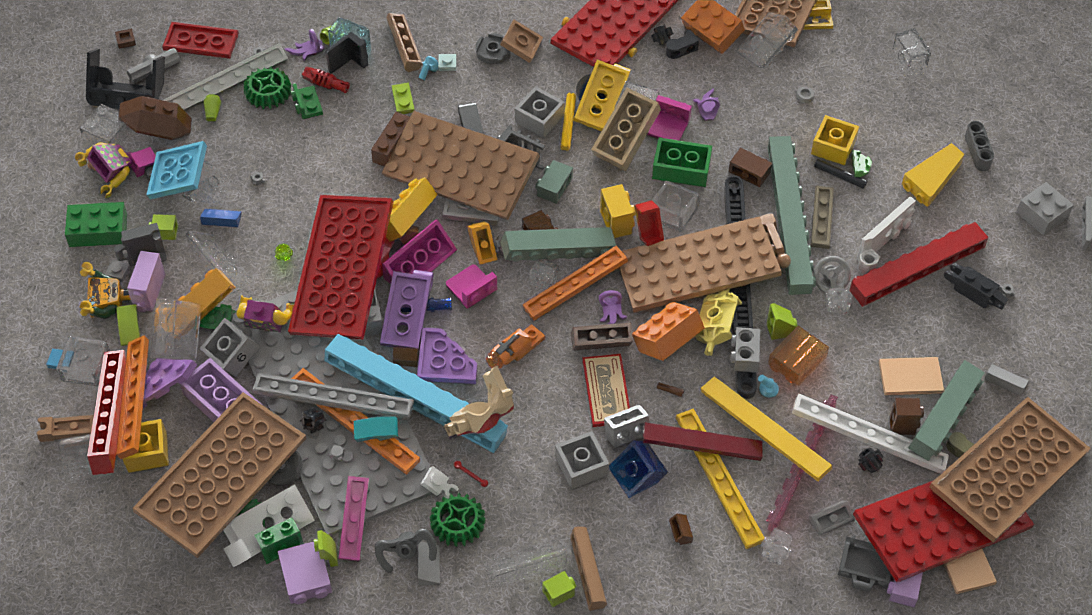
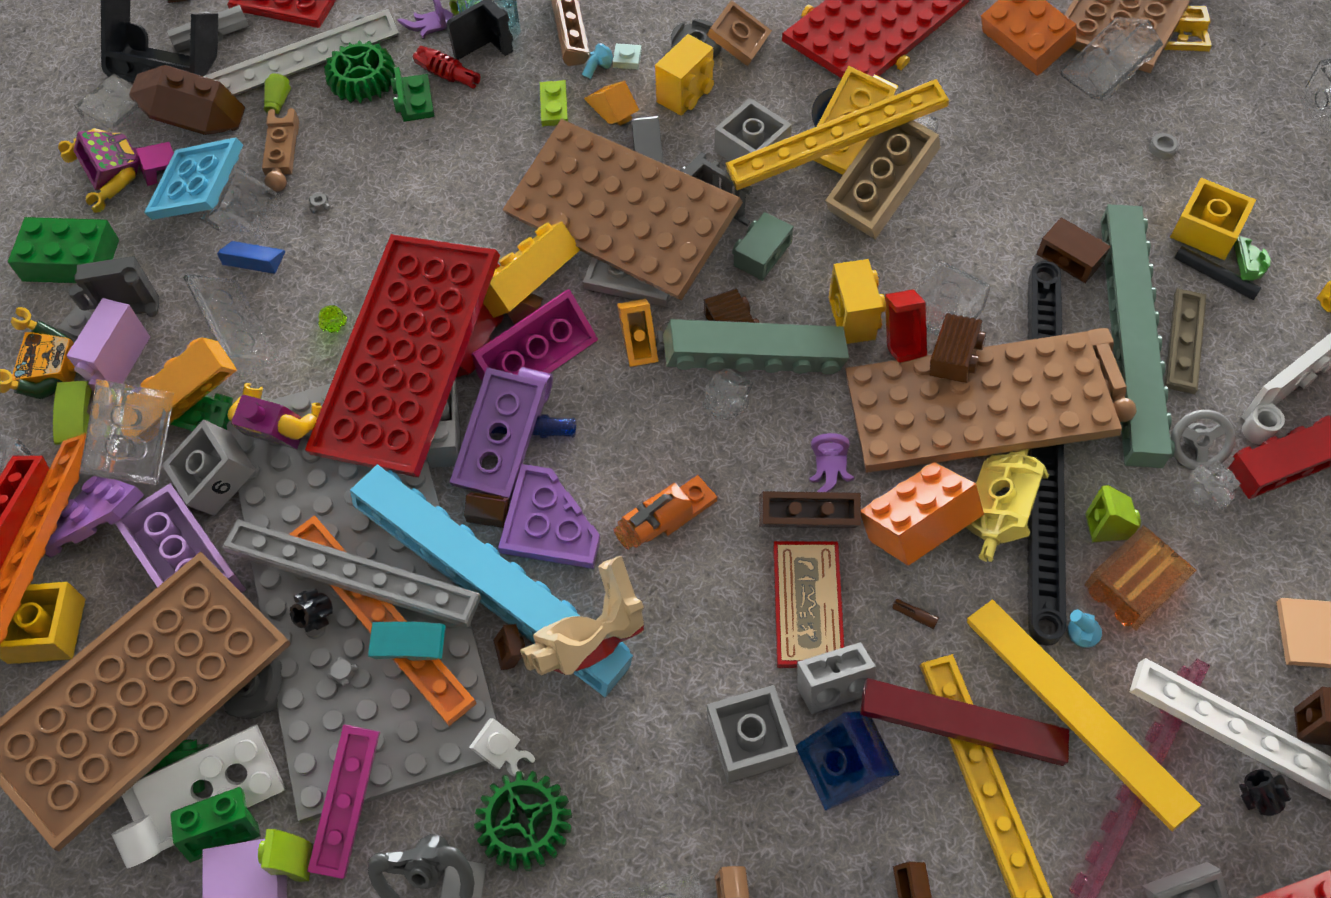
camera: 10 degrees right, 5 degrees up
lime brick [149,214,178,240] -> none
reddish brown brick [371,112,410,167] -> none
dark pink bracket [446,264,497,309] -> none
red hinge [454,461,488,487] -> none
orange plate [522,246,628,321] -> none
yellow axle [561,92,576,151] -> none
dark pink bracket [647,95,692,141] -> none
black gear [651,24,674,45] -> none
green brick [652,138,713,187] -> none
black leg [666,29,699,59] -> none
medium lavender piece [693,89,720,121] -> none
light grey brick [730,327,760,373] -> none
none -> medium nougat plate [262,108,299,192]
none -> reddish brown plate [493,624,525,670]
none -> light orange slope [584,80,639,126]
none -> yellow brick [655,34,714,116]
none -> yellow tile [725,79,949,190]
none -> reddish brown brick [930,313,986,383]

